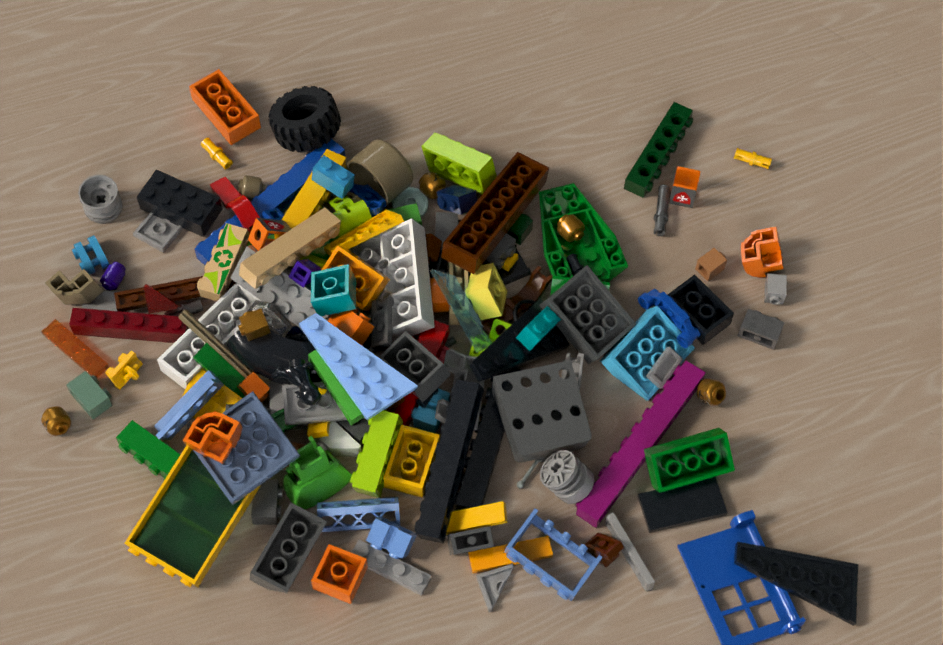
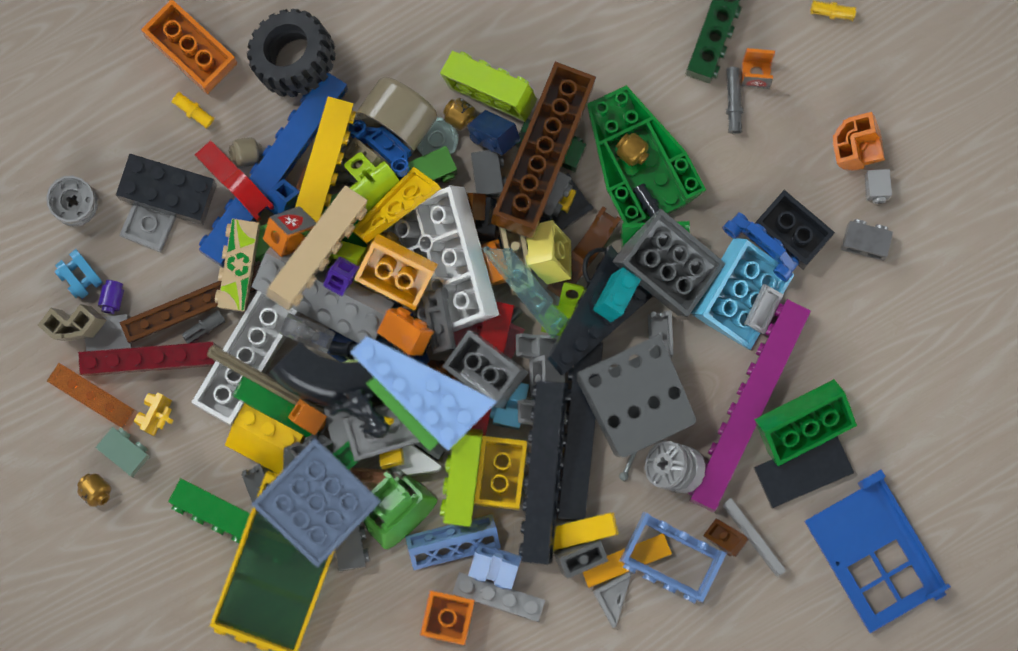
camera: 10 degrees left, 20 degrees up
clear red slope [144,283,178,314] -> none
medium blue fence [154,370,224,441] -> none
orange brick [183,411,242,464] -> none
pearl gold brick [238,309,271,342] -> none
dark grey slope [250,503,327,593] -> none
dark azure brick [311,155,355,199] -> none
teal brick [311,264,356,316] -> none
medium nougat brick [695,248,727,281] -> none
pearl gold head [697,378,726,406] -> none
black wing [734,542,858,626] -> none

